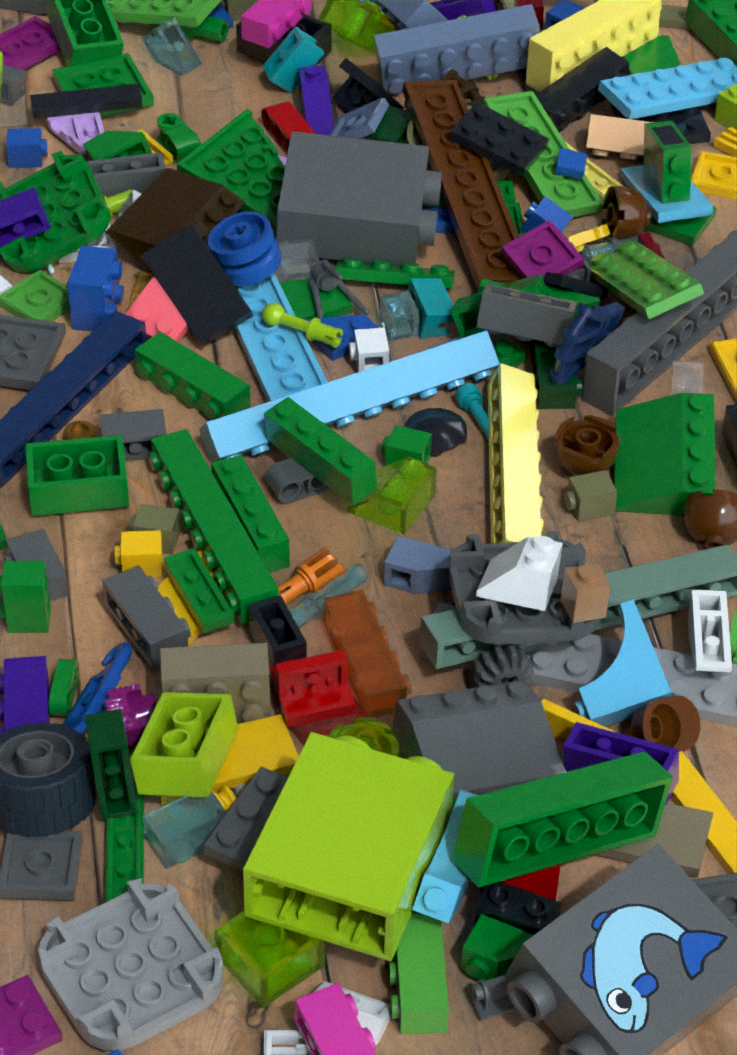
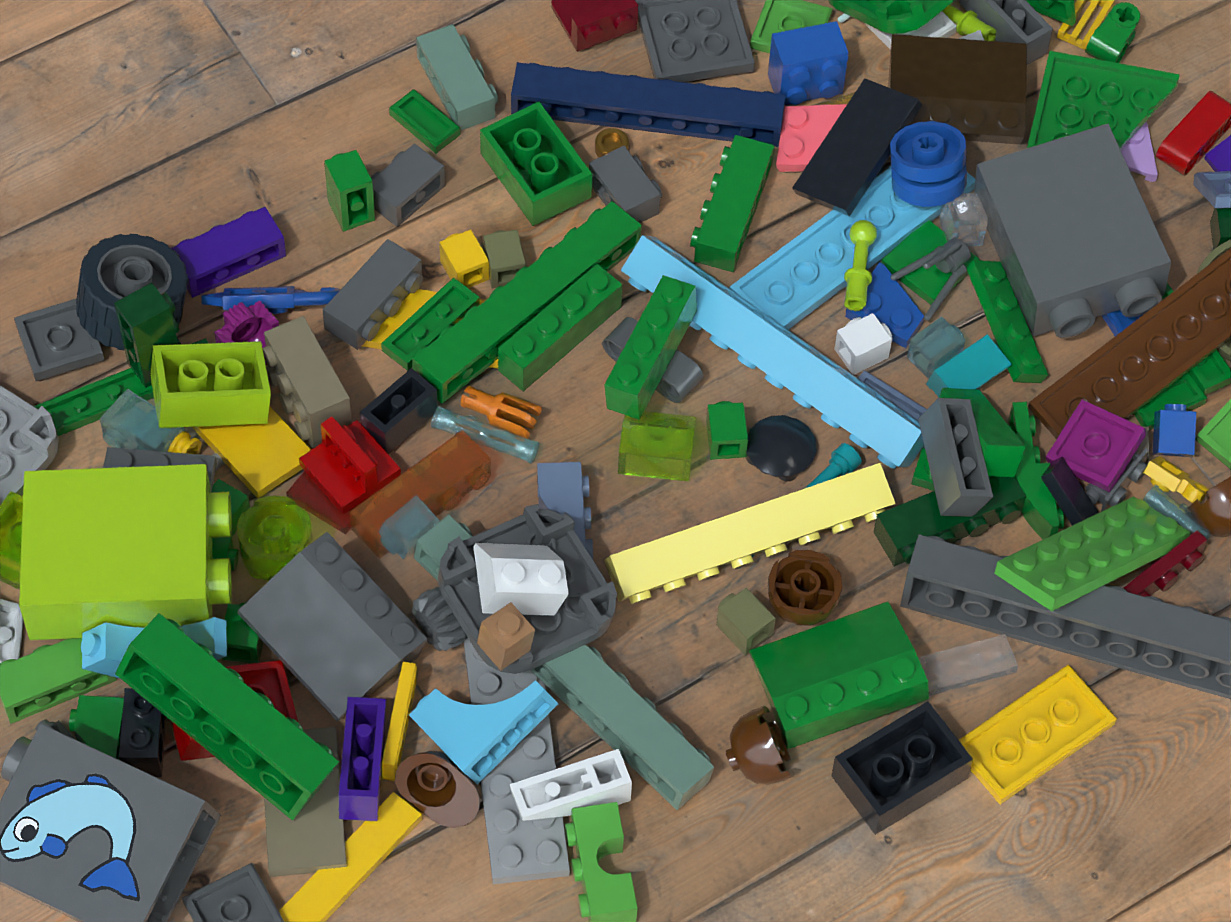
camera: 65 degrees right, 15 degrees up
green beam [49,658,79,717] -> none
dark blue plate [549,301,625,385] -> none
none -> clear light blue brick [378,495,440,559]

